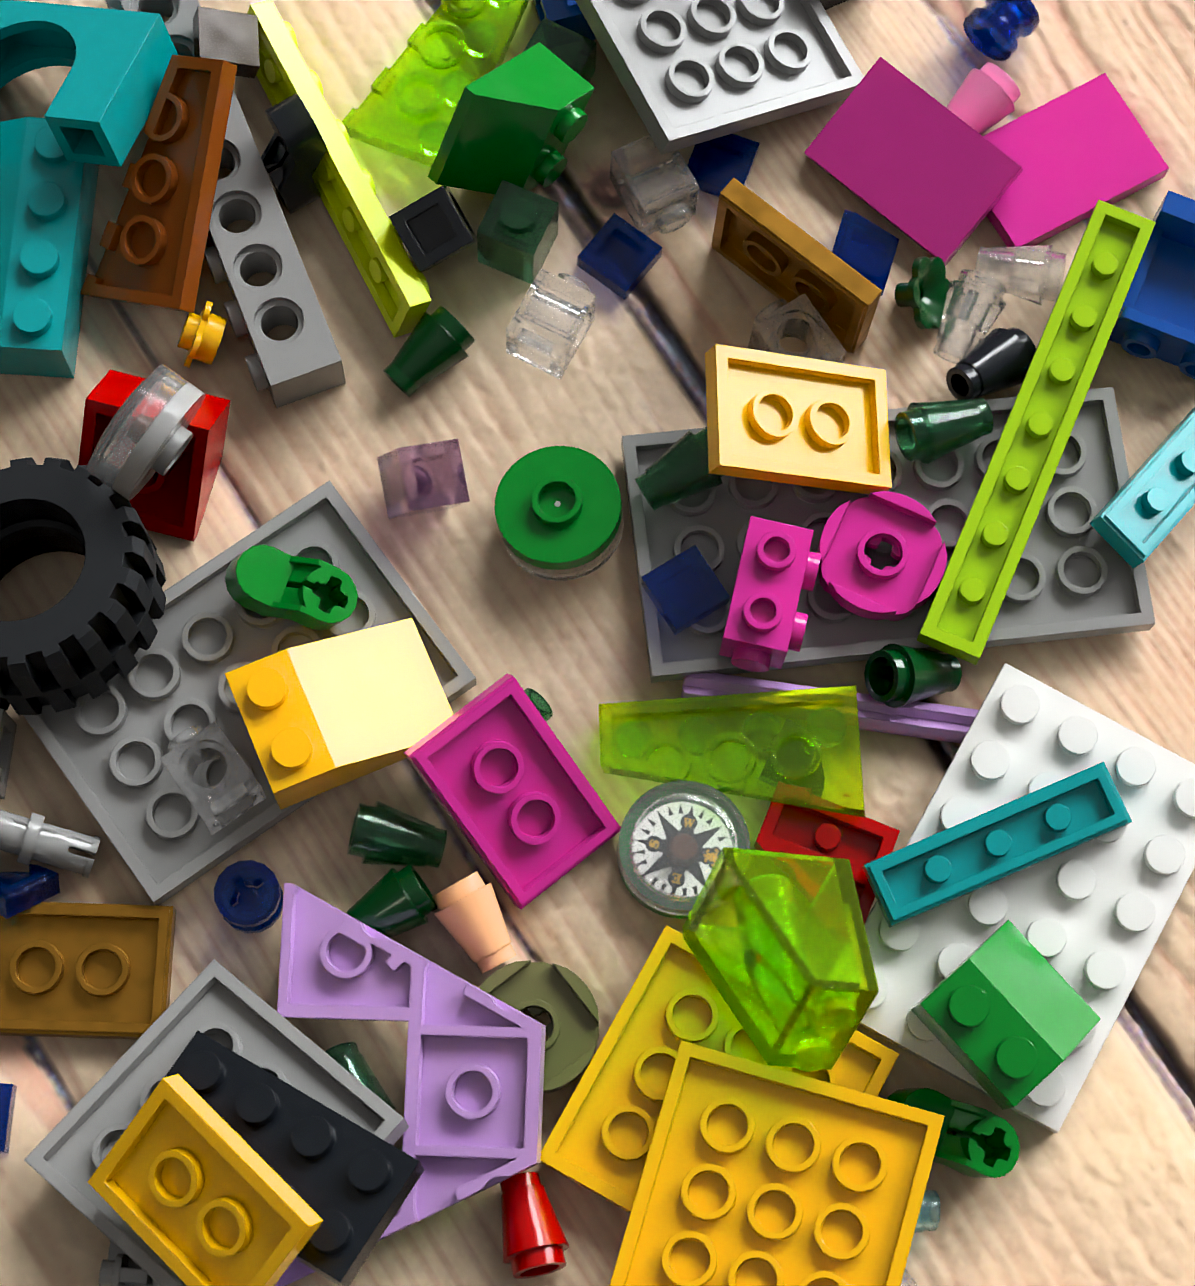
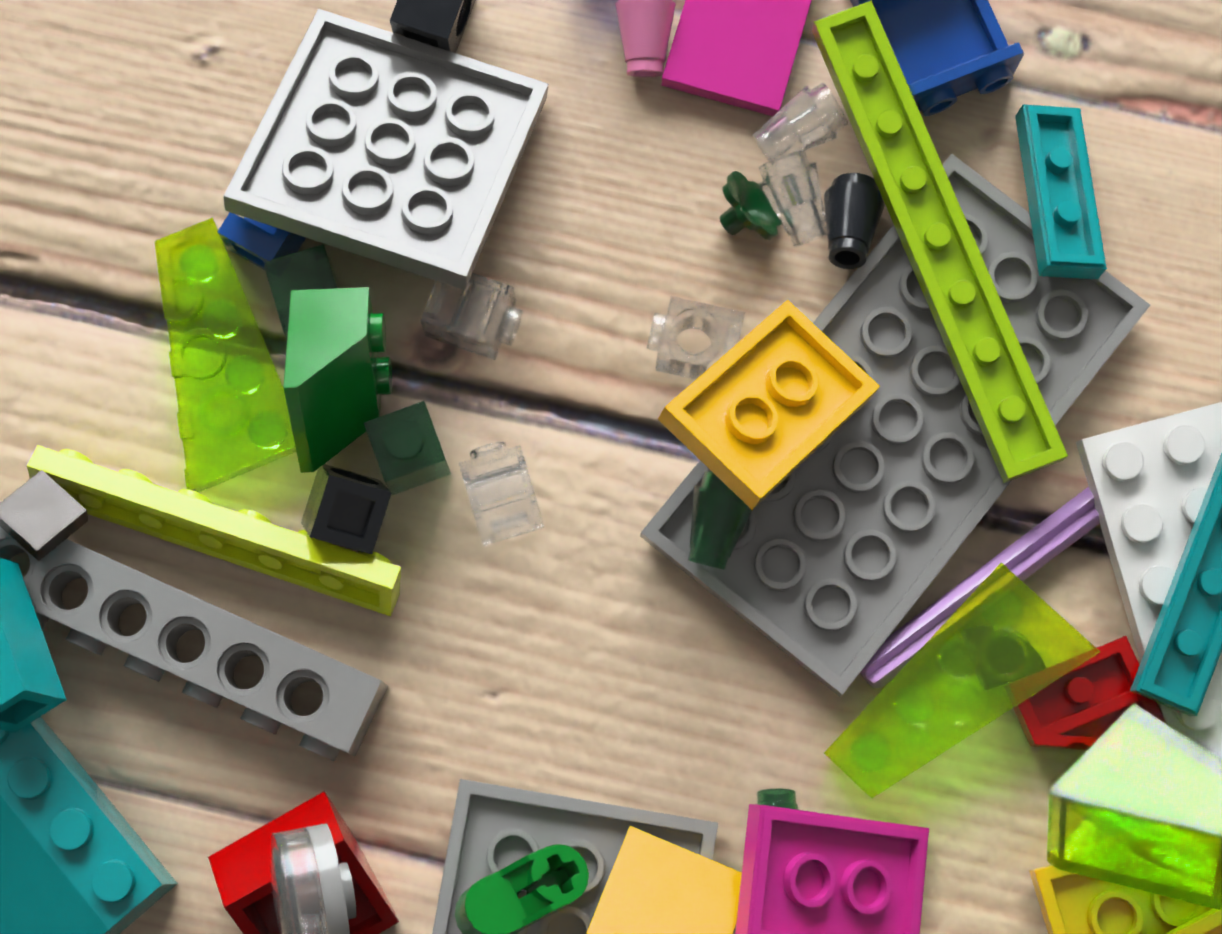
camera: 40 degrees left, 5 degrees up
dark orange wing [80,55,237,313] -> none
yellow plate [177,301,227,368] -> none
black piece [261,93,327,214] -> none
brick [377,439,470,519] -> none
dark green cone [383,306,475,397] -> none
green piece [494,446,624,581] -> none
clear blue tile [577,213,663,300] -> none
clear piece [617,781,750,919] -> none
clear blue tile [640,545,730,635] -> none
clear blue tile [682,134,760,197] -> none
pearl gold tile [711,178,882,354] -> none
dark pink brick [719,516,821,672] -> none
dark pink tile [804,56,1023,266] -> none
dark pink plate [817,491,947,621] -> none
clear blue slope [832,210,899,296] -> none
dark green cone [864,643,962,708] -> none
clear green cone [894,398,994,464] -> none

